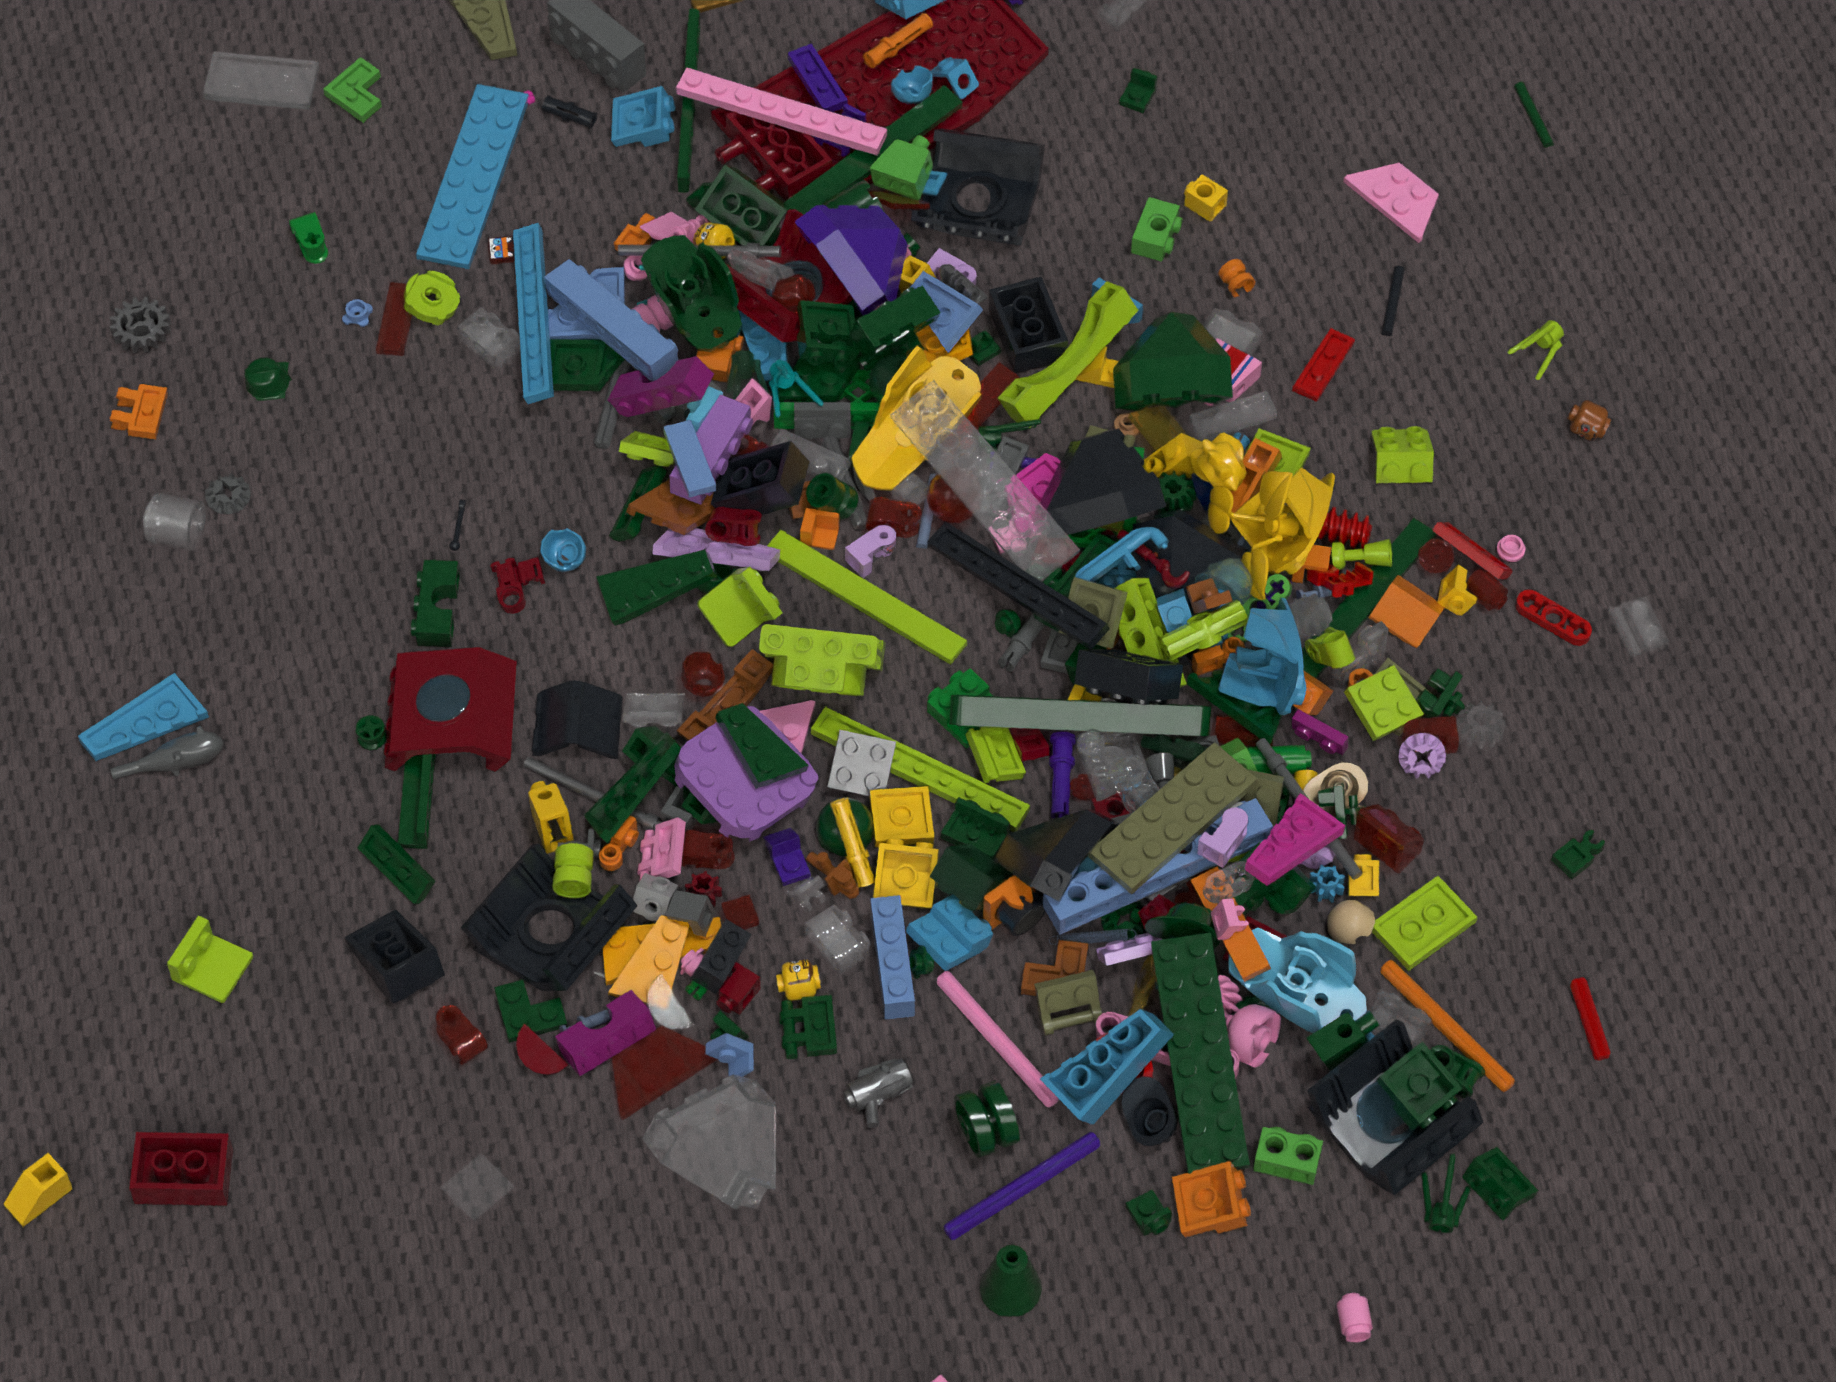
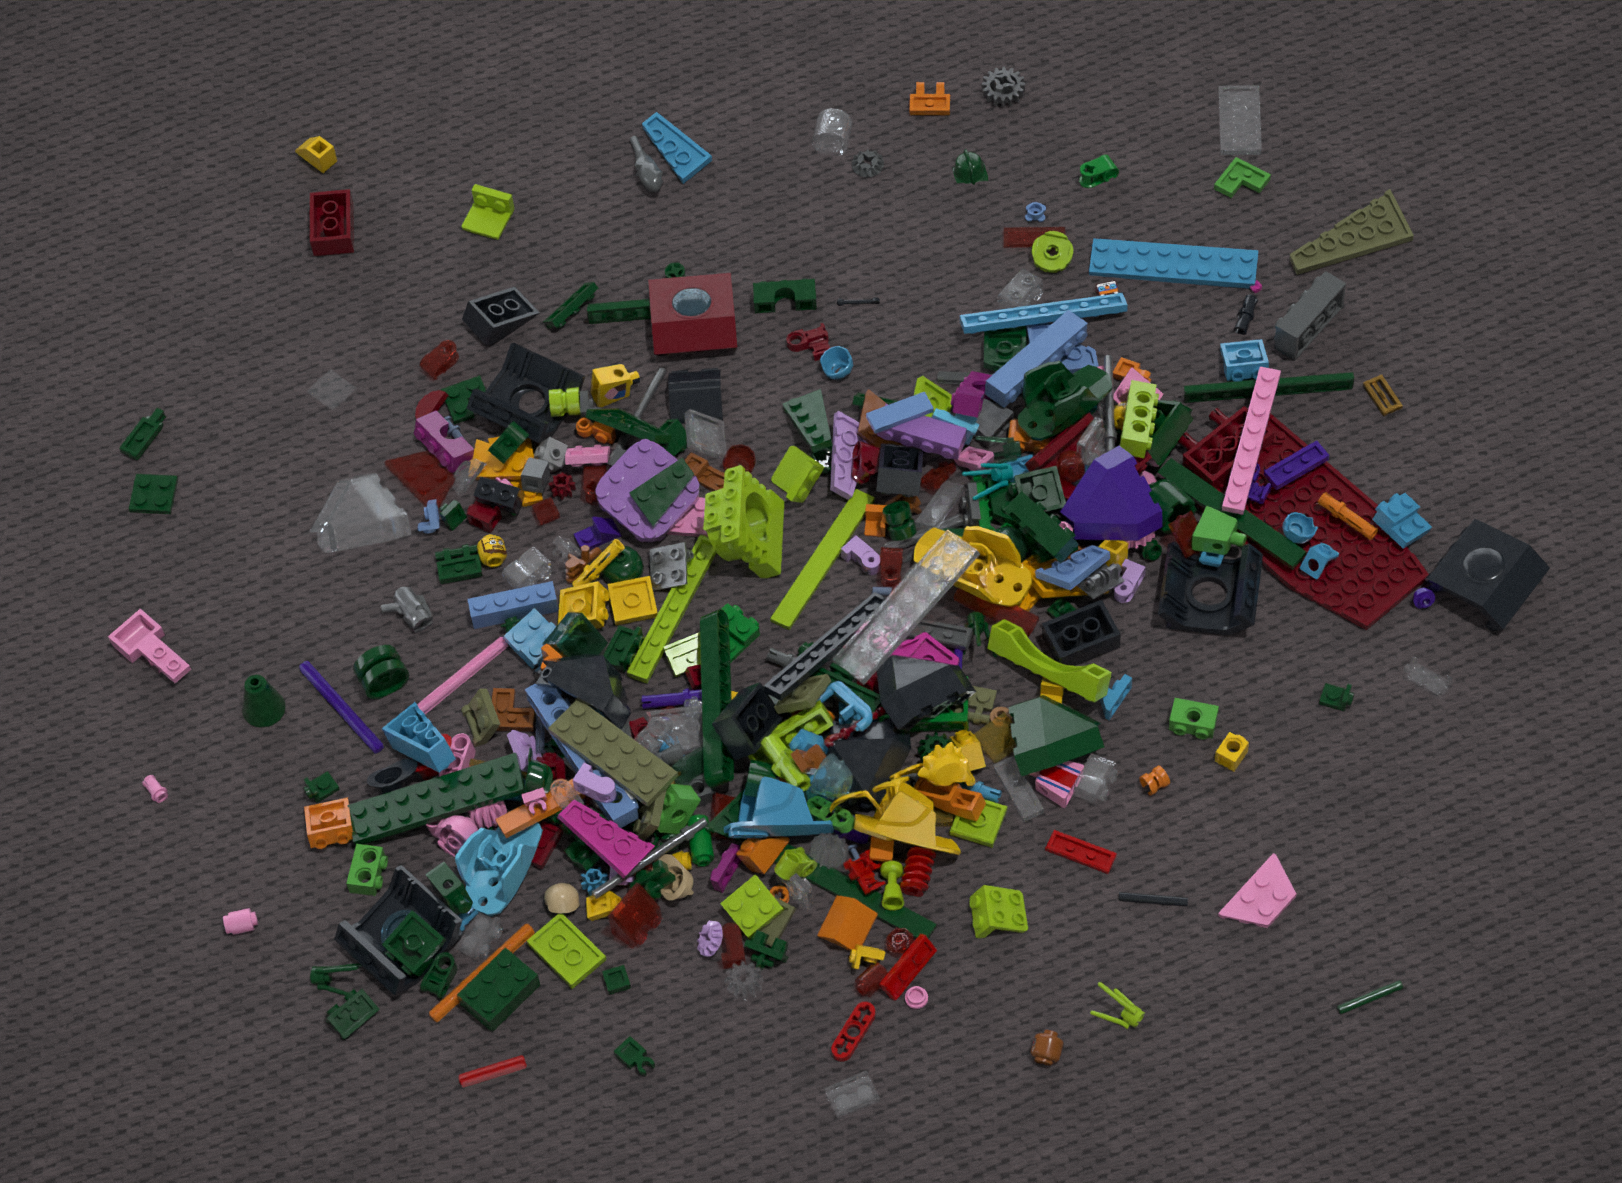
camera: 90 degrees right, 0 degrees up
none -> dark green brick [457,947,540,1033]
none -> dark green plate [488,421,529,464]
none -> dark green plate [602,965,631,995]
none -> dark green brick [744,759,780,797]
none -> lime brick [1120,380,1159,458]

